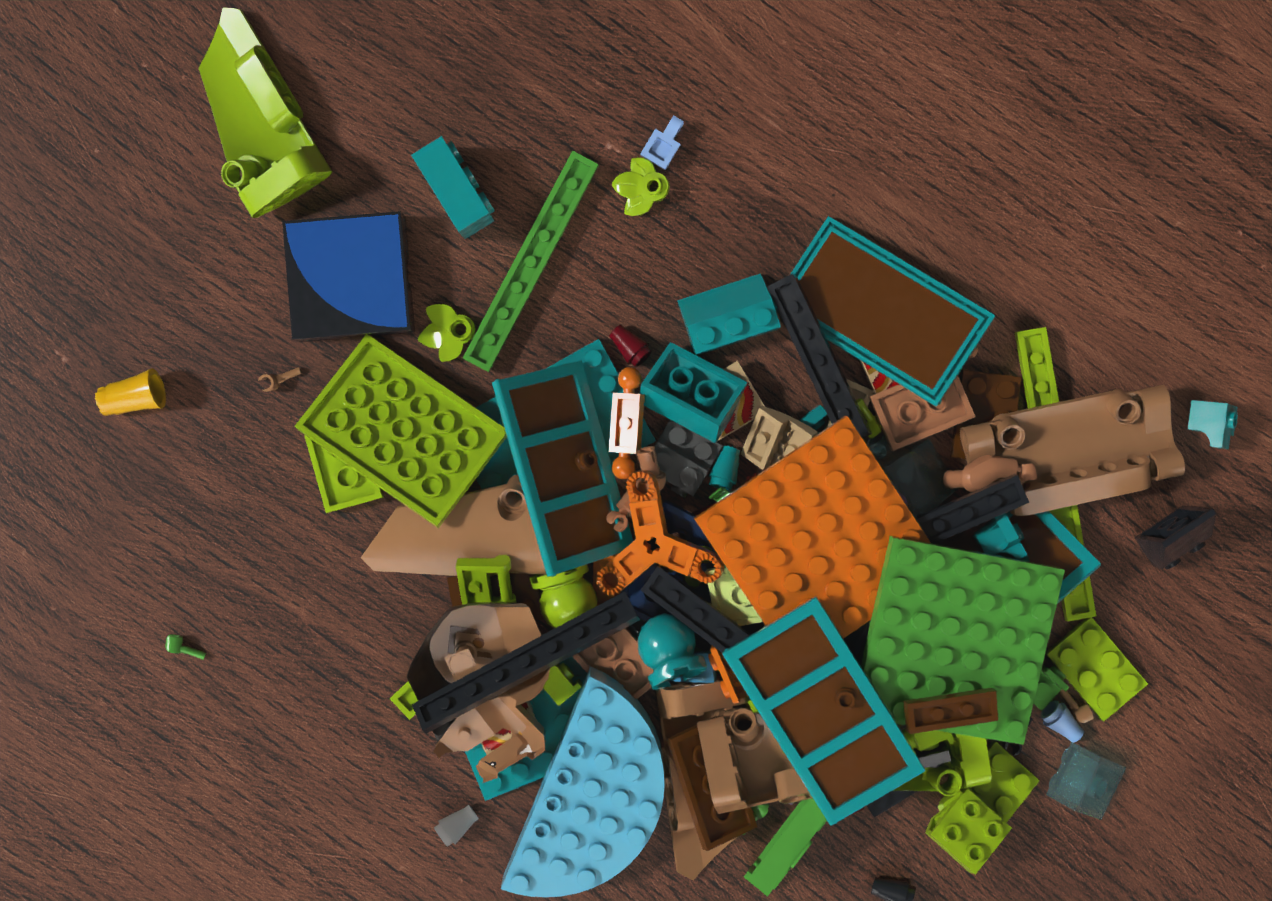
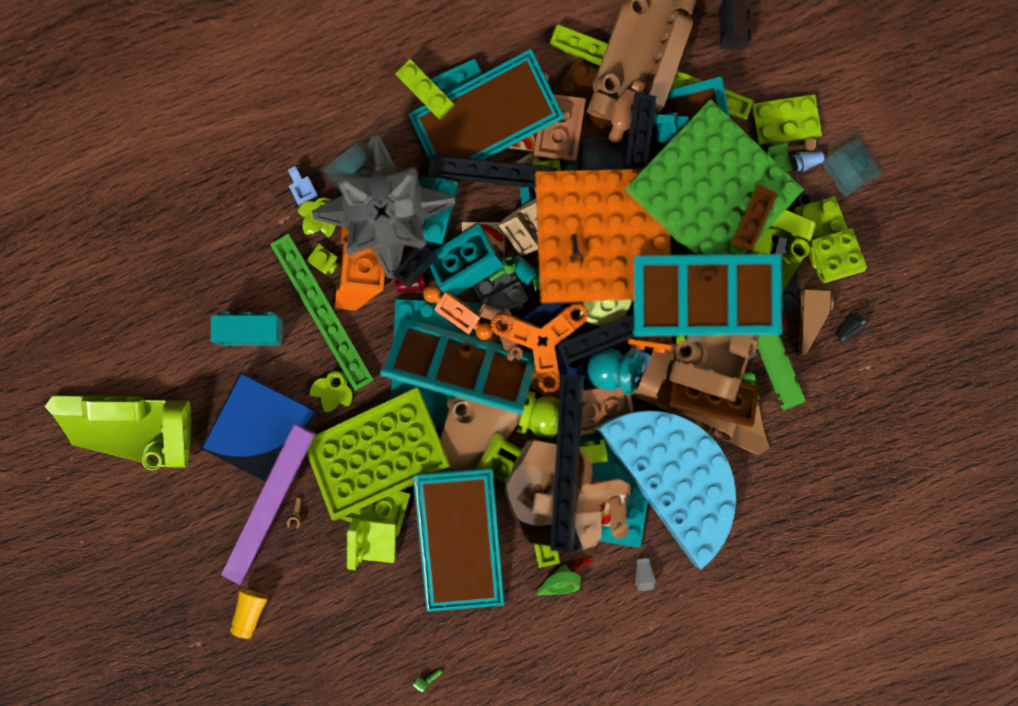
camera: 60 degrees left, 5 degrees down
none -> medium lavender tile [221,424,315,585]
none -> lime bracket [307,244,340,276]
none -> dark grey piece [312,135,455,278]
none -> clear light blue slope [323,143,366,182]
none -> orange piece [334,227,385,311]
none -> lime bracket [347,518,396,570]
none -> black plate [392,246,438,289]
none -> lime plate [396,59,455,119]
none -> reddish brown door [413,467,504,612]
none -> teal plate [430,59,482,94]
none -> bright green hand [489,257,516,282]
none -> bright green piece [536,557,591,595]
none -> hand [569,234,584,264]
none -> medium nougat slope [798,290,834,356]

